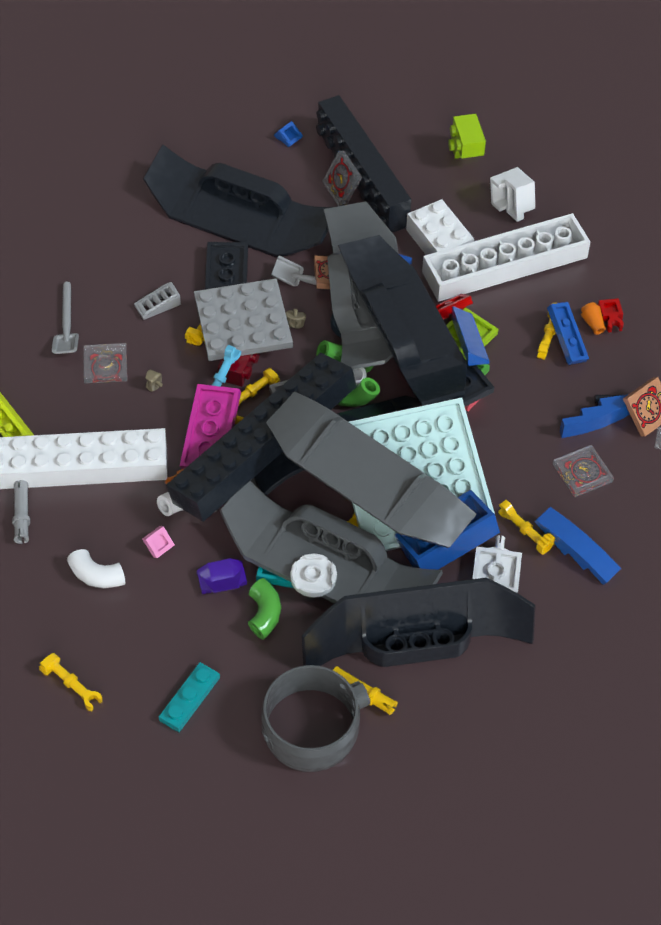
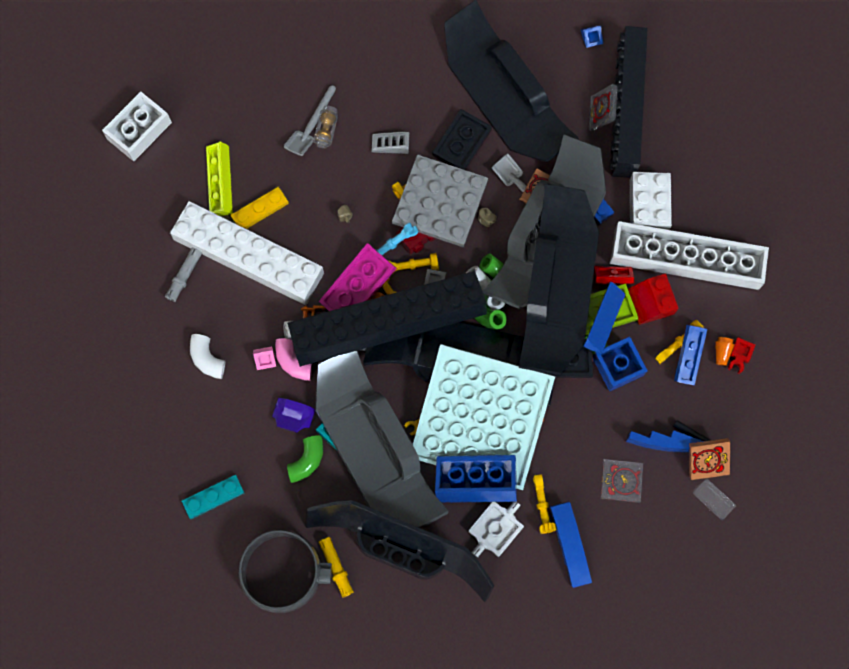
camera: 30 degrees right, 20 degrees up
yellow piece [39,653,103,712] -> none
clear tile [84,343,127,384] -> none
dark grey piece [266,391,476,548] -> none
white tile [290,553,337,597] -> none
lime brick [448,114,486,159] -> none
white plate [490,167,535,222] -> none
none -> yellow plate [231,187,289,229]
none -> bright pink cylinder [275,338,312,381]
none -> clear piece [313,106,338,149]
none -> blue brick [593,337,648,392]
none -> red slope [628,274,679,325]

